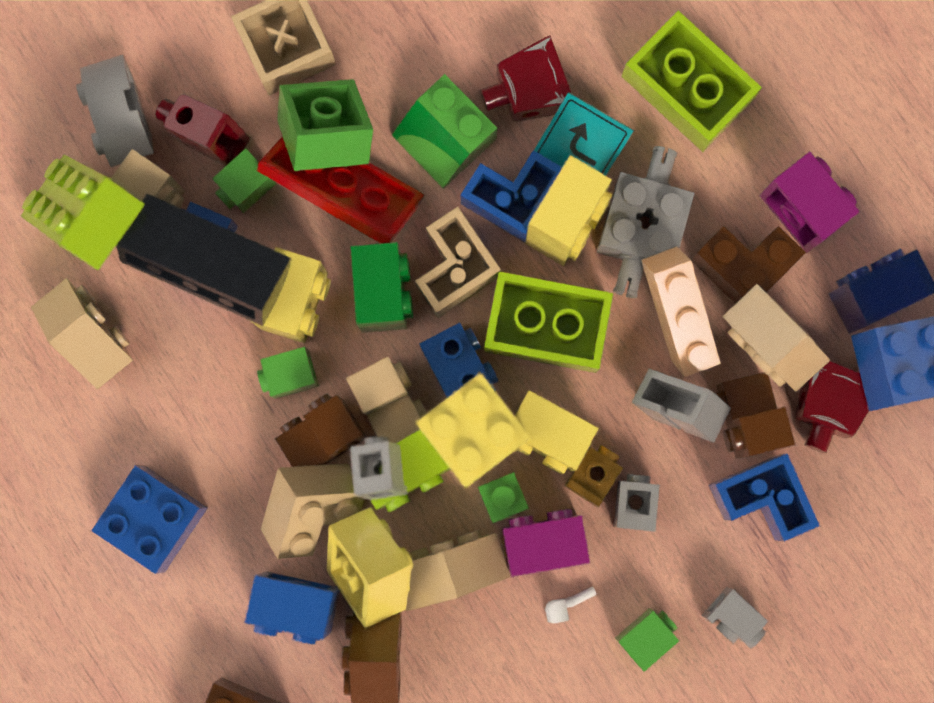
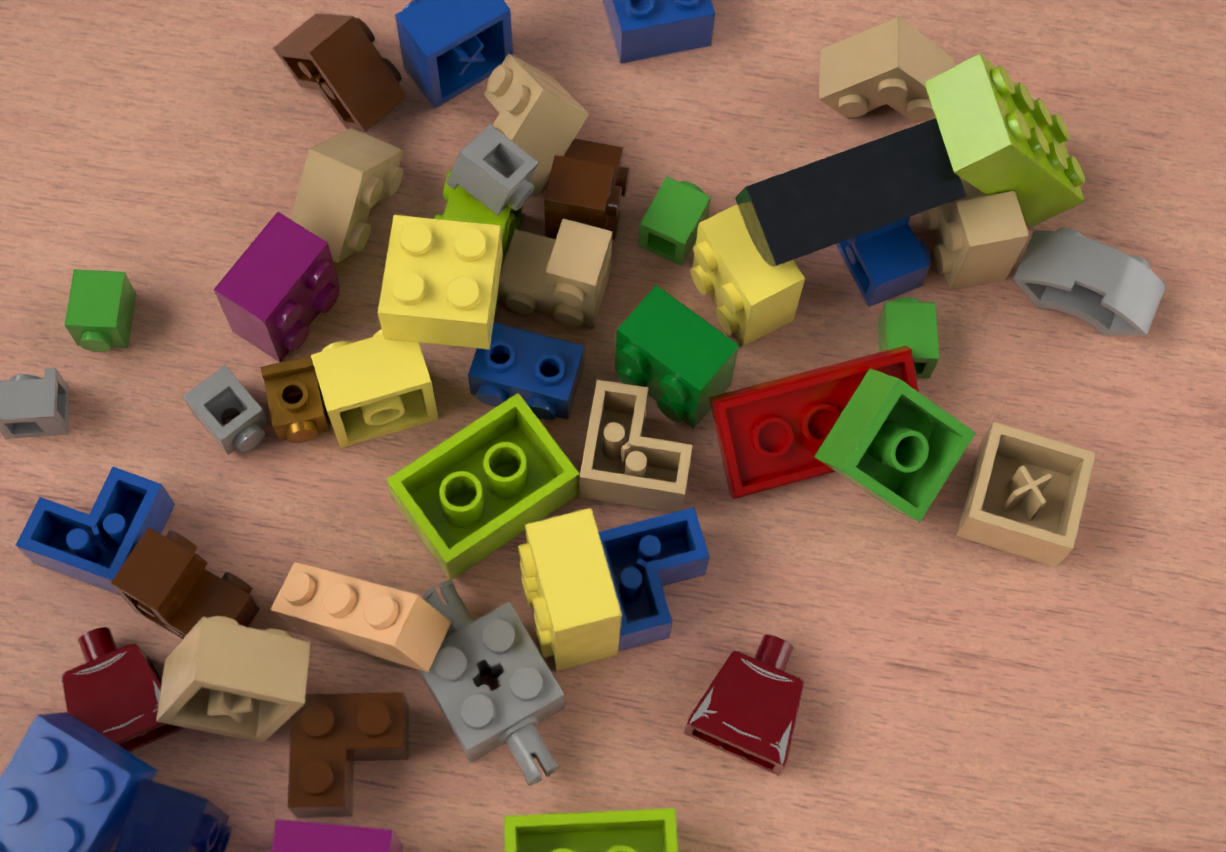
camera: 125 degrees right, 15 degrees down
dark red torso [155,94,251,166] -> none
light yellow brick [327,507,413,629] -> none
bright green slope [392,74,497,189] -> none
bright green brick [478,472,529,523] -> none
teal piece [534,92,634,176] -> none
white hand [545,587,597,624] -> none
light grey piece [632,369,731,443] -> none

